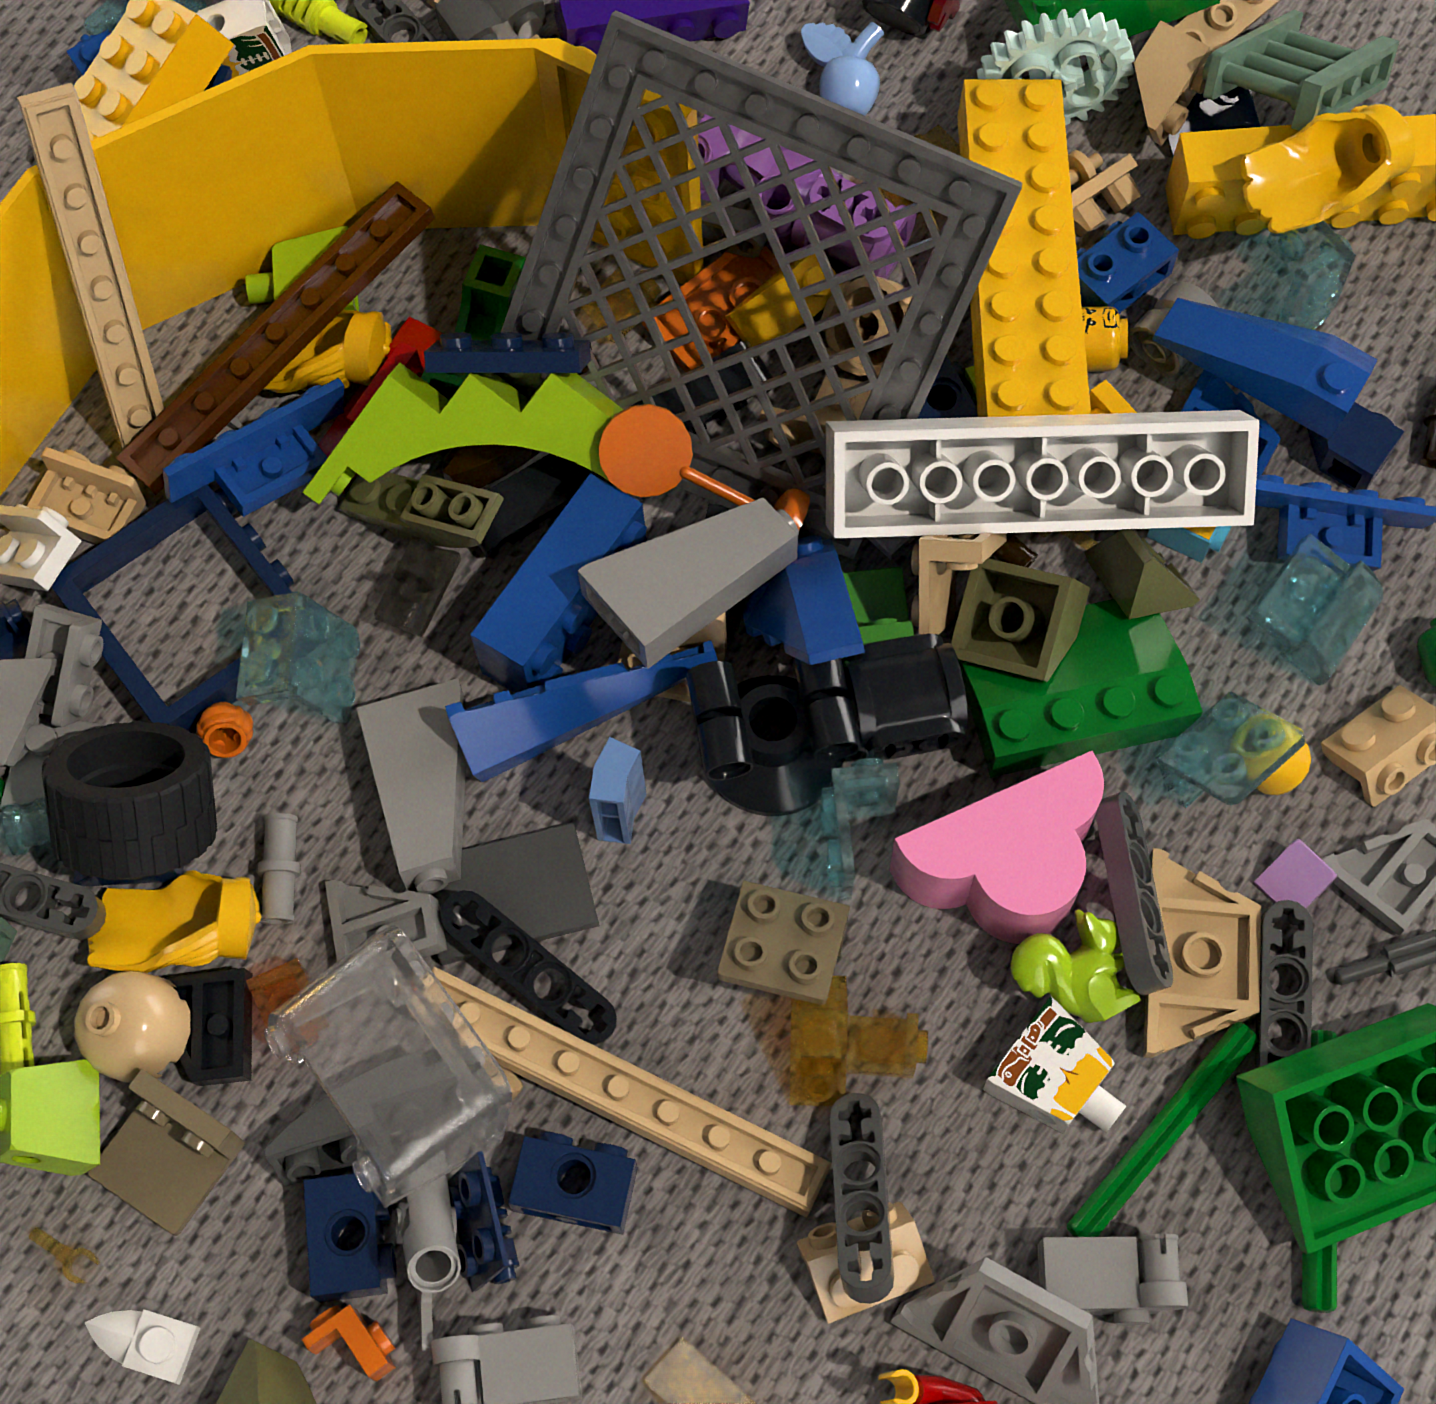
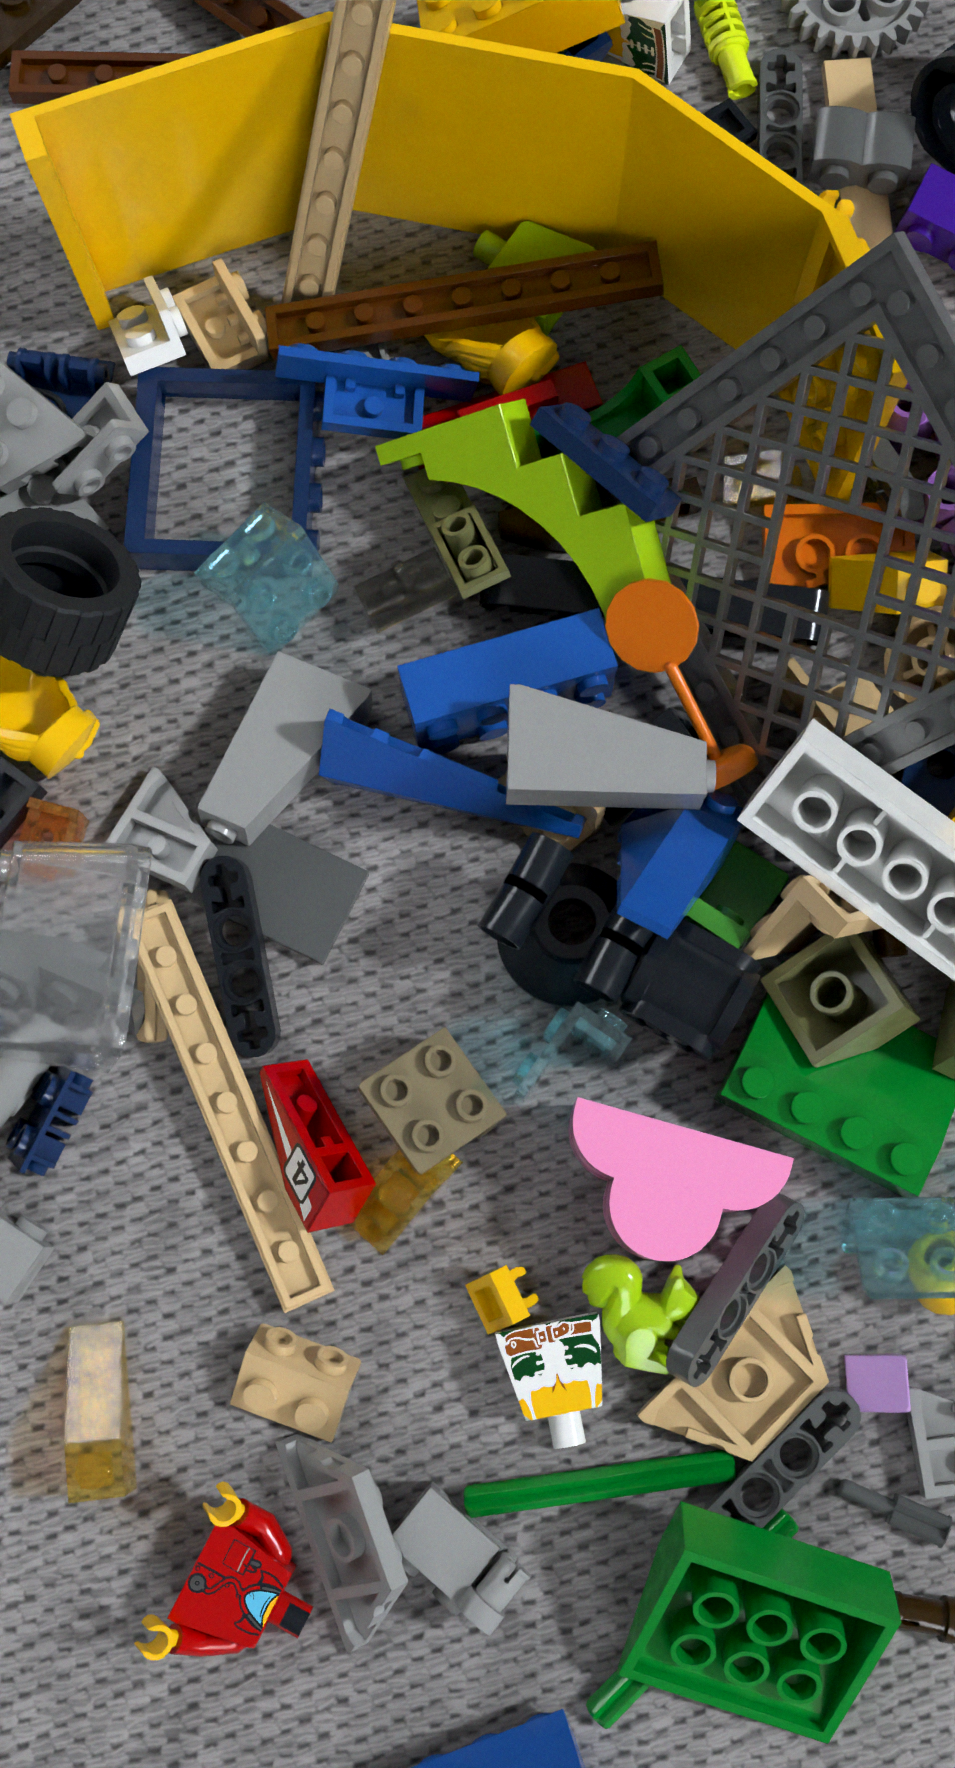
camera: 40 degrees right, 10 degrees up
orange piece [196,702,254,758] -> none
light grey pin [257,813,301,925] -> none
dark blue brick [508,1131,638,1235] -> none
medium blue piece [589,737,647,844] -> none
dark grey beam [830,1093,894,1304] -> none
clear yellow bracket [847,1013,928,1078] -> none
none -> red slope [259,1059,376,1233]
none -> yellow tile [465,1265,539,1335]

